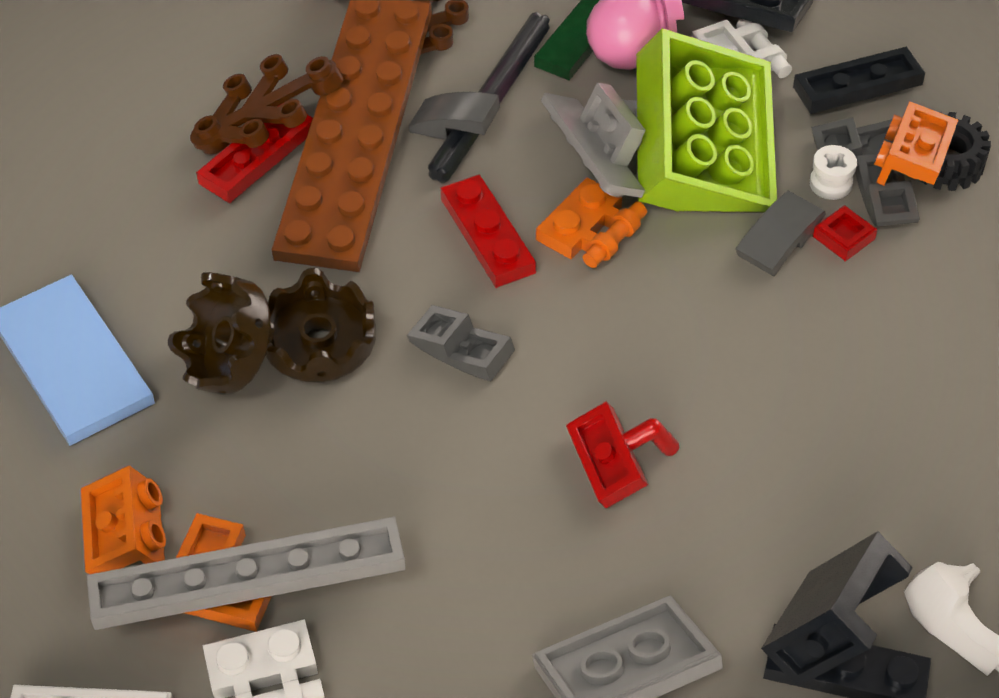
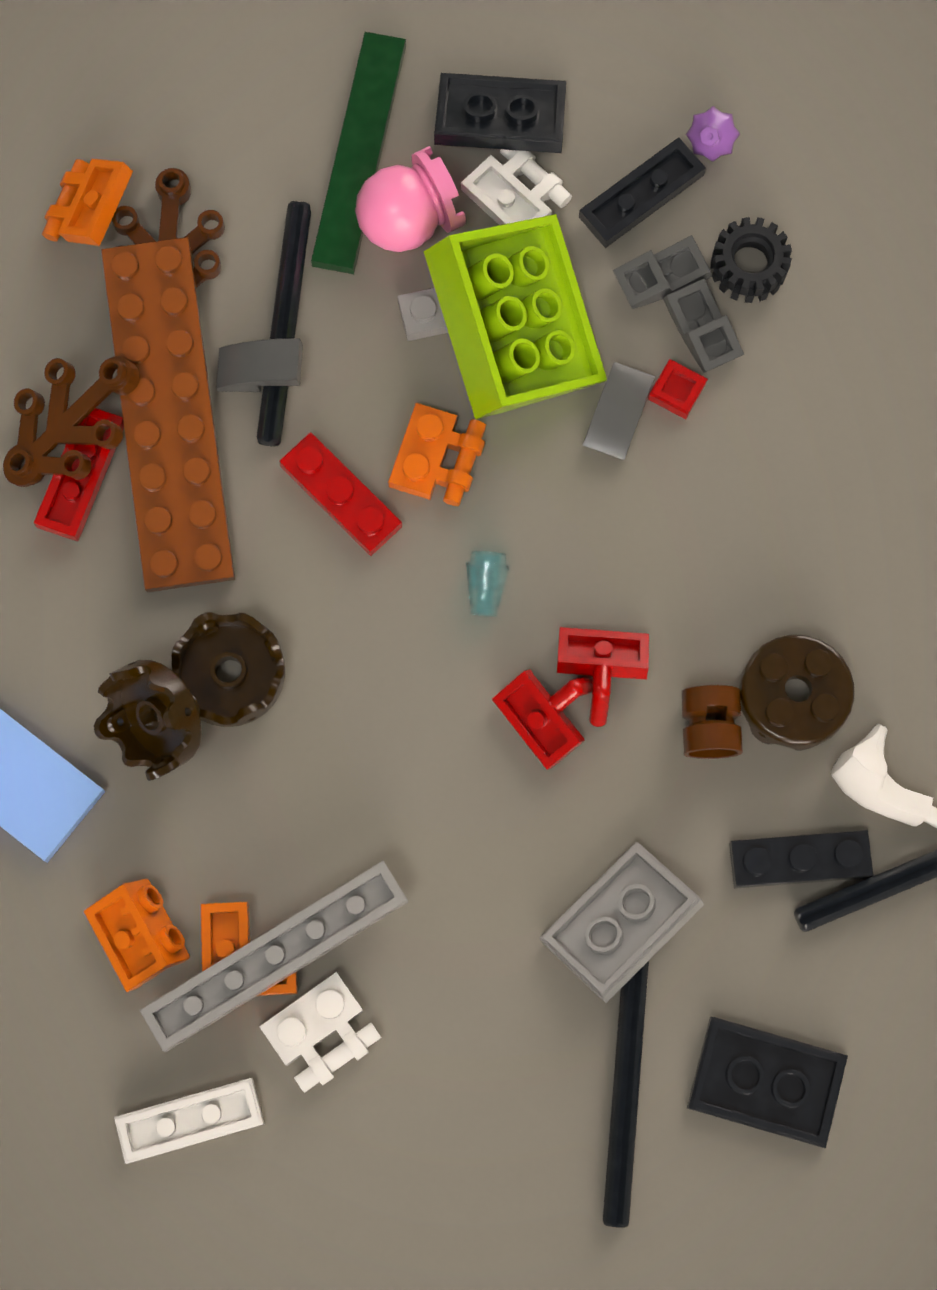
camera: 20 degrees left, 25 degrees up
dark grey slope [407,305,515,381] -> none
light grey bracket [541,82,646,198] -> none
black panel [761,531,912,687] -> none
white wheel [810,145,857,200] -> none
orange bracket [874,101,958,186] -> none
none -> clear light blue cone [466,551,510,617]
none -> red plate [557,627,649,727]
none -> reddish brown wheel [682,685,743,759]
none -> medium lavender piece [686,106,740,162]
none -> dark brown plate [739,635,854,751]

